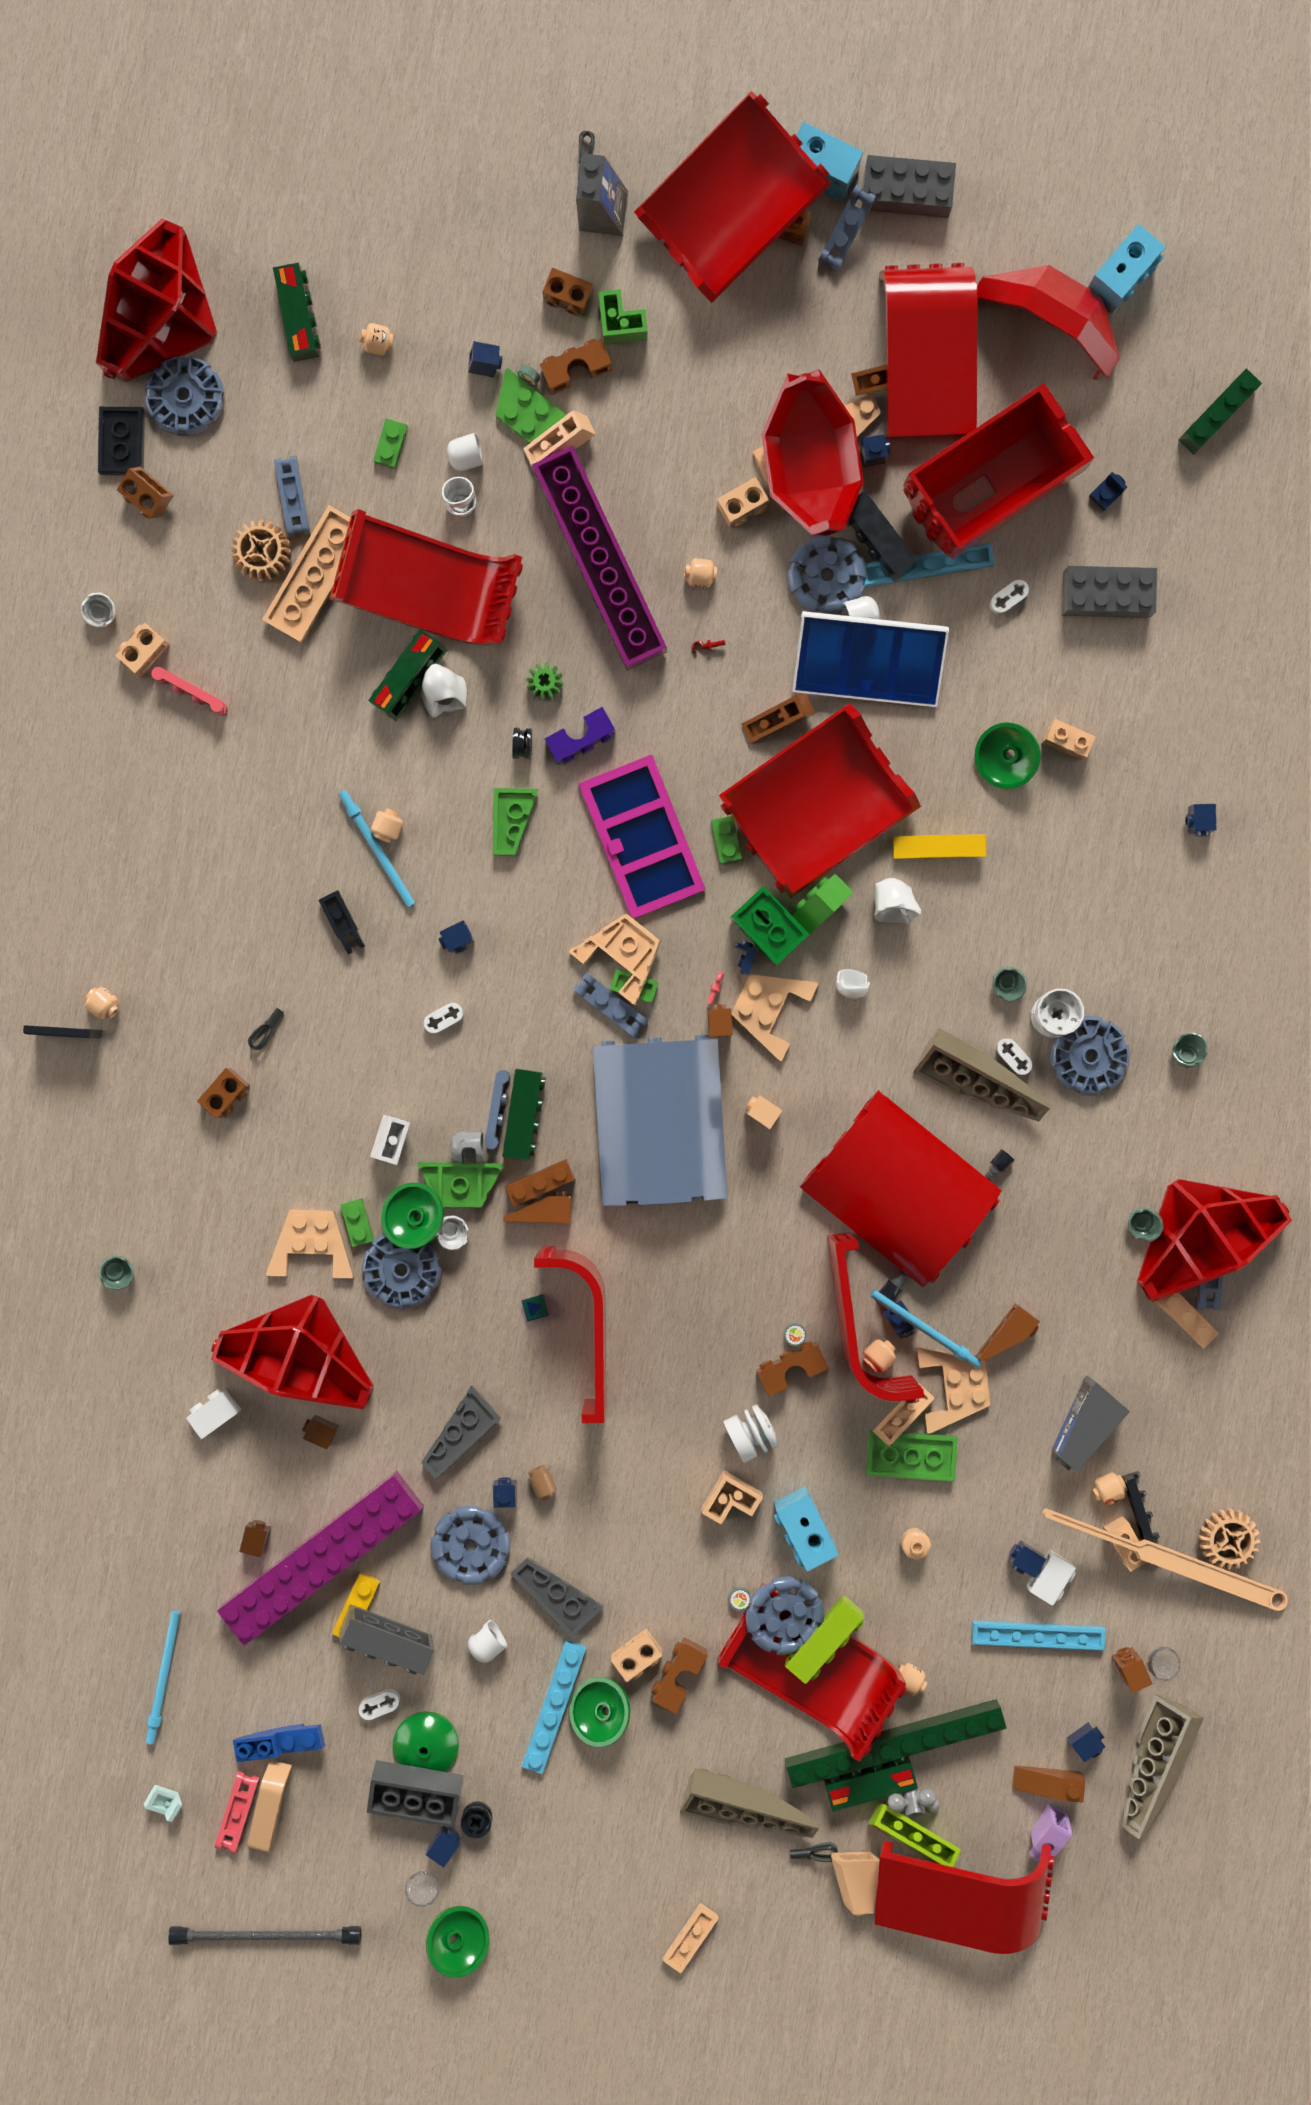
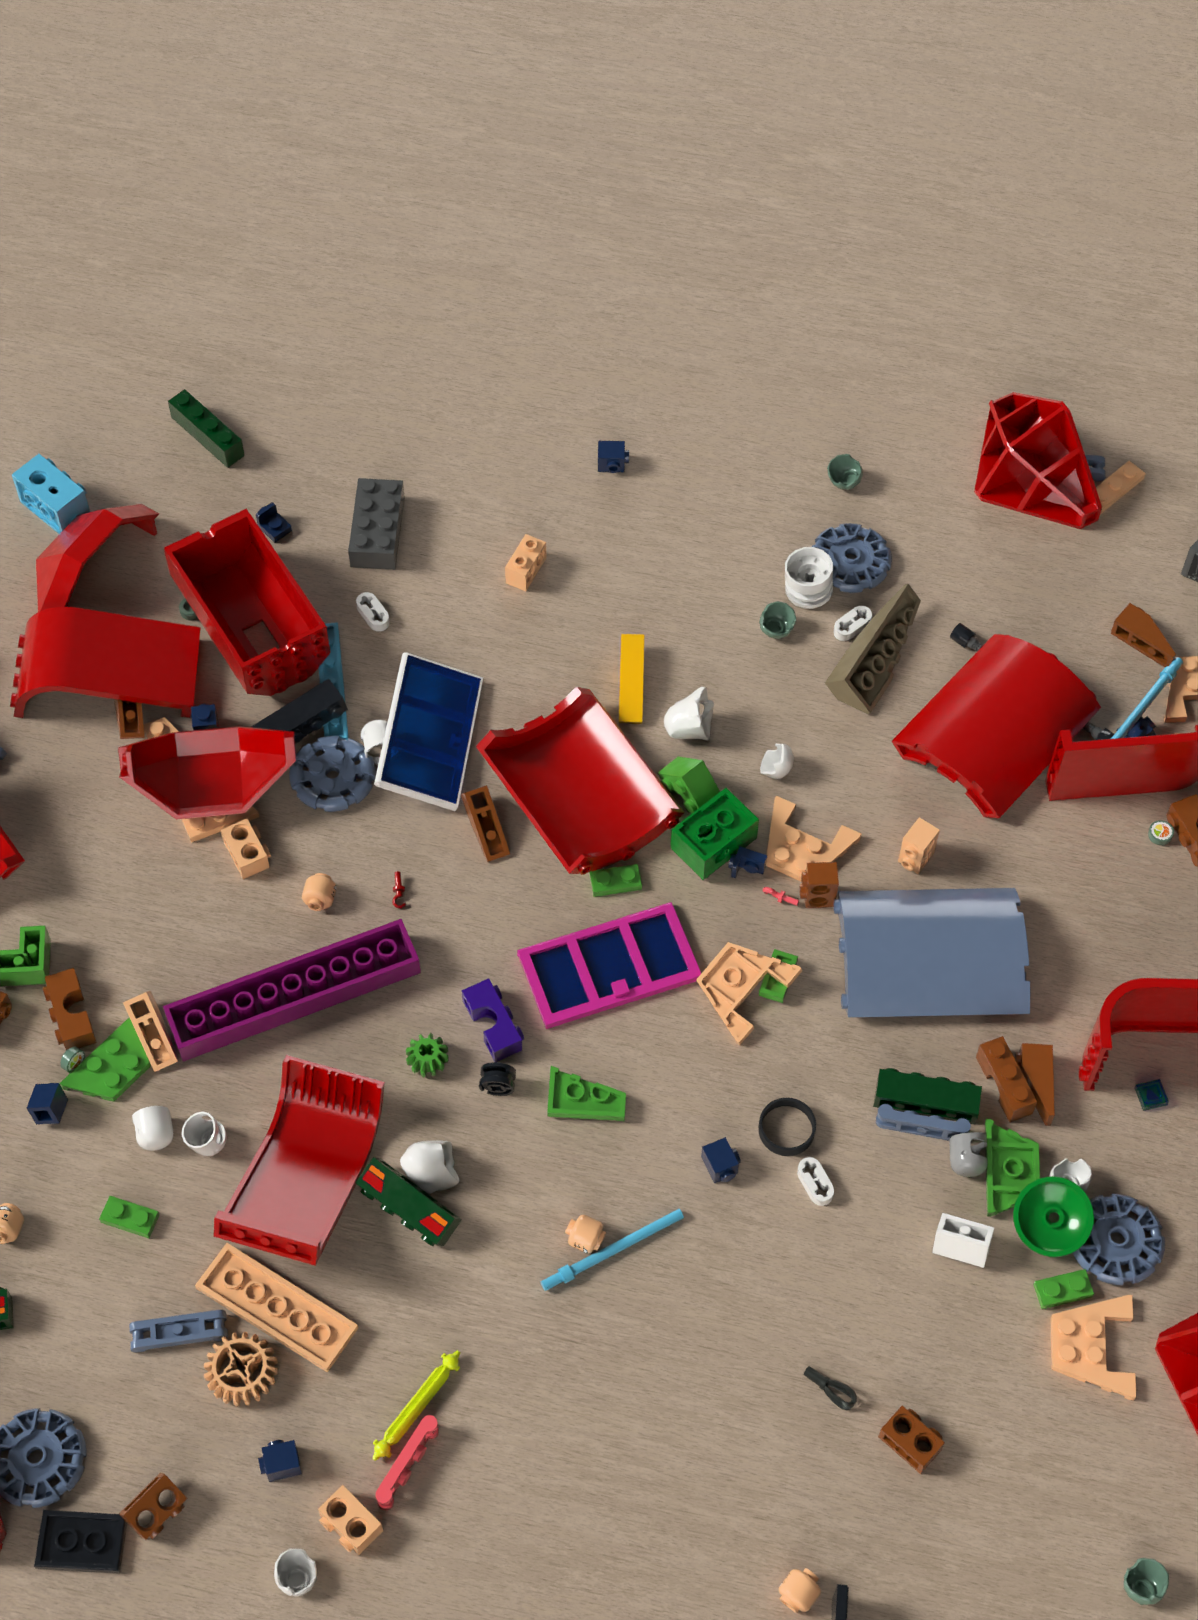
camera: 95 degrees left, 30 degrees down
black hinge [318,890,365,955] -> none
sand blue plate [573,972,648,1038] -> none
green dish [975,722,1041,789] -> none
sand green hair [1127,1207,1163,1242] -> none
none -> dark blue brick [258,1440,302,1482]
none -> neon yellow wheel [372,1350,460,1461]
none -> black tyre [758,1098,816,1156]

